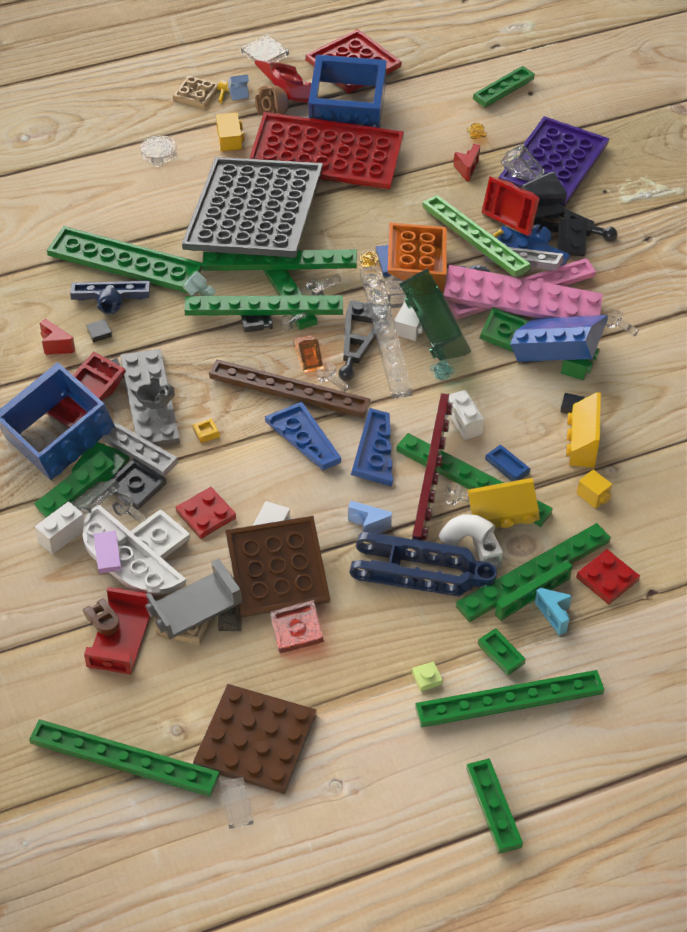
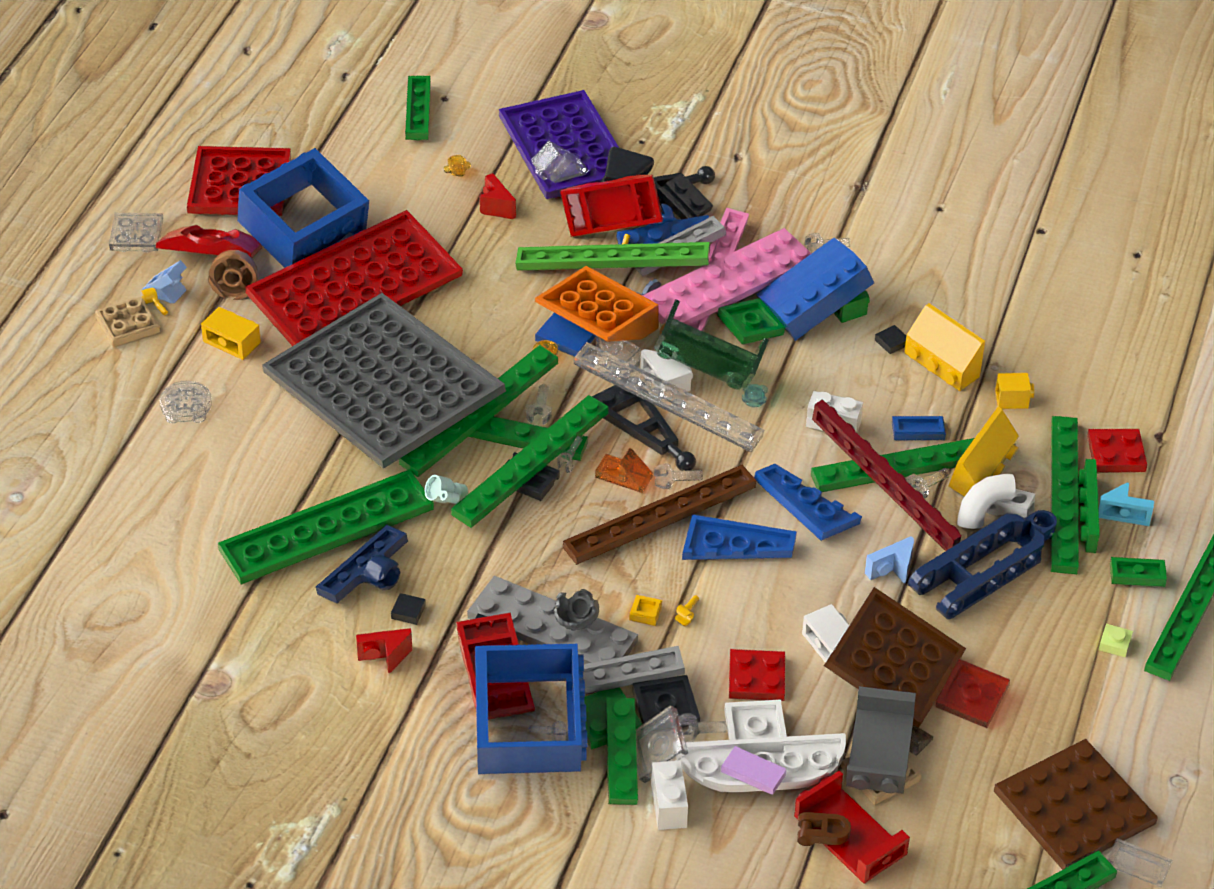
camera: 50 degrees left, 5 degrees down
none -> yellow hand [675,595,699,626]

